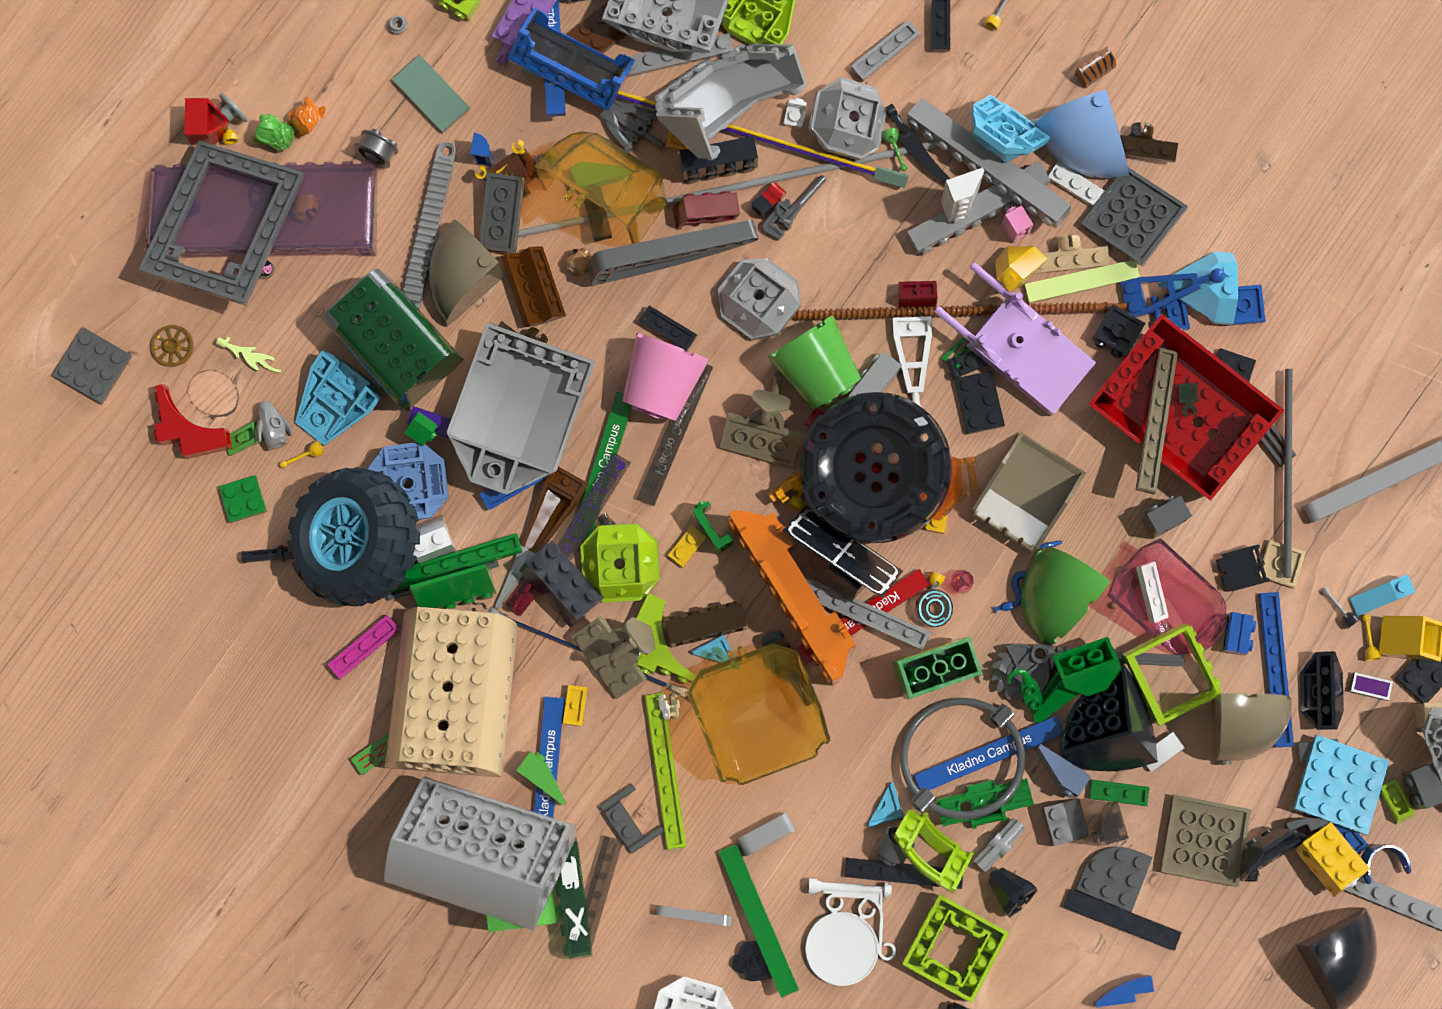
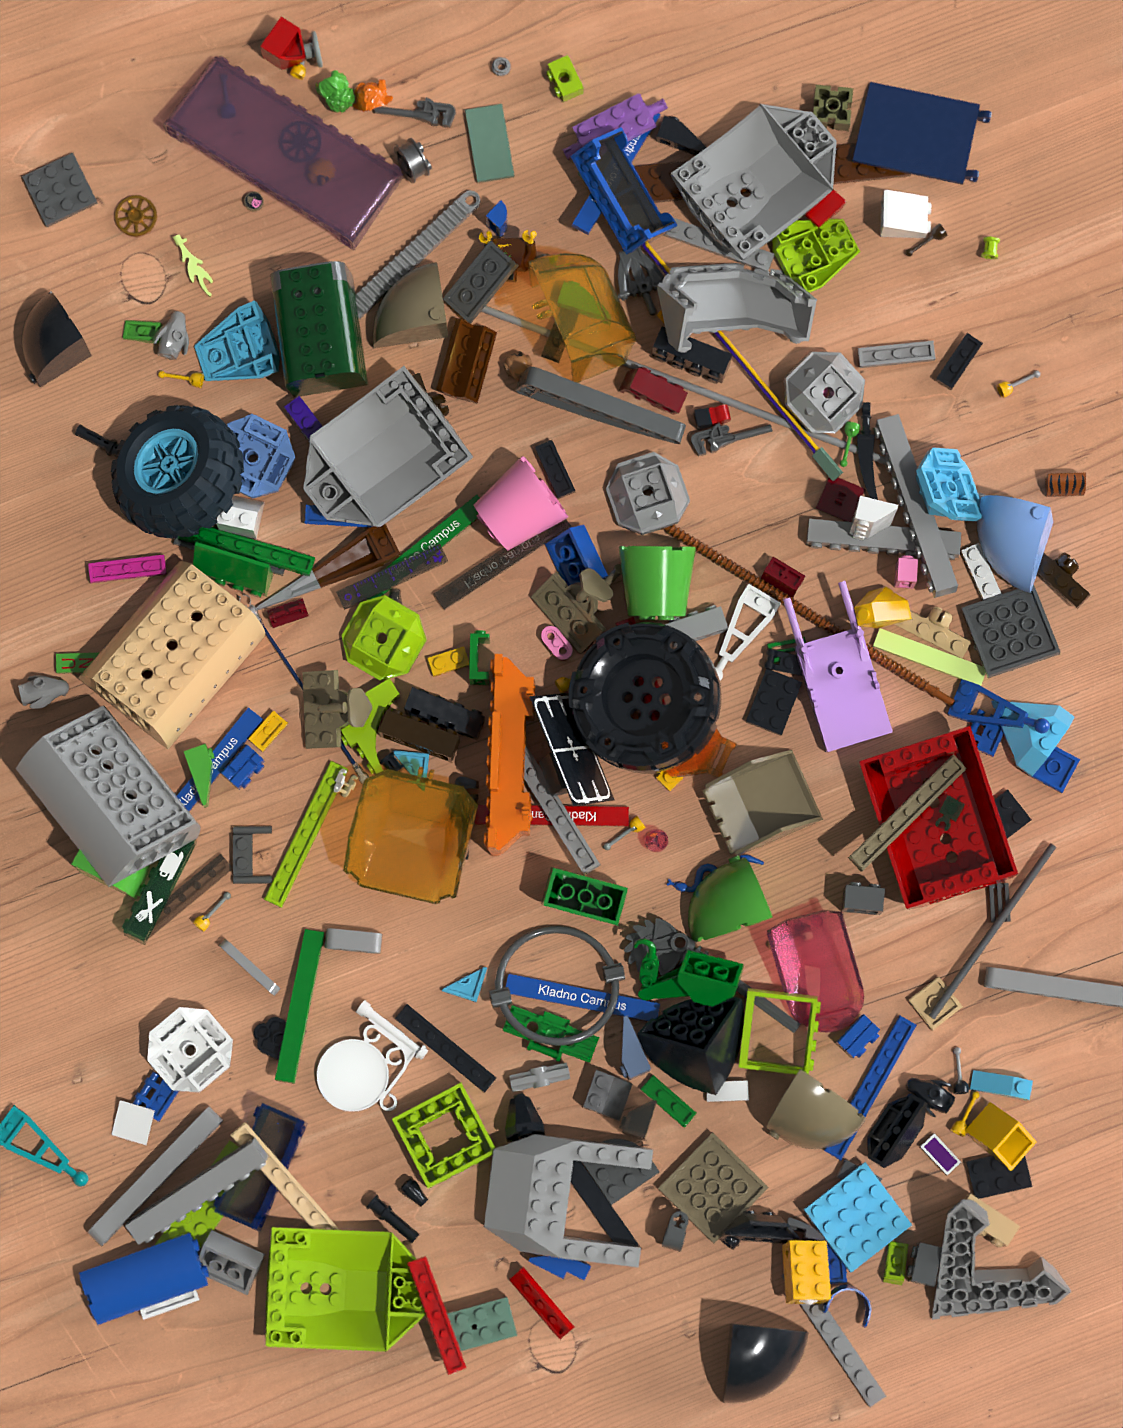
camera: 30 degrees right, 0 degrees up
dark grey plate [139,140,305,306] -> none
red arch [153,384,233,459] -> none
green plate [219,475,267,523] -> none
green brick [404,412,438,446] -> none
black brick [519,541,604,628] -> none
light orange plate [766,472,803,503] -> none
white bracket [784,98,807,129] -> none
dark grey piece [876,826,915,866] -> none
lime wedge [893,810,974,893] -> none
clear smoke tile [915,589,953,627] -> none
black plate [1092,304,1146,359] -> none
white plate [1136,561,1169,623] -> none
black plate [1216,544,1270,592] -> none
none -> light grey animal [18,675,69,709]
none -> black brick [21,291,92,388]
none -> hinge [193,892,231,932]
none -> blue brick [221,745,265,790]
none -> dark grey piece [375,98,456,128]
none -> black bush [380,752,405,778]
none -> black wedge [404,687,485,740]
none -> light grey wedge [484,1134,653,1267]
none -> bright pink plate [541,626,572,661]
none -> blue slope [545,525,608,586]
none -> dark grey piece [661,1211,688,1252]
none -> dark red piece [815,477,865,522]
none -> black animal [906,1077,955,1118]

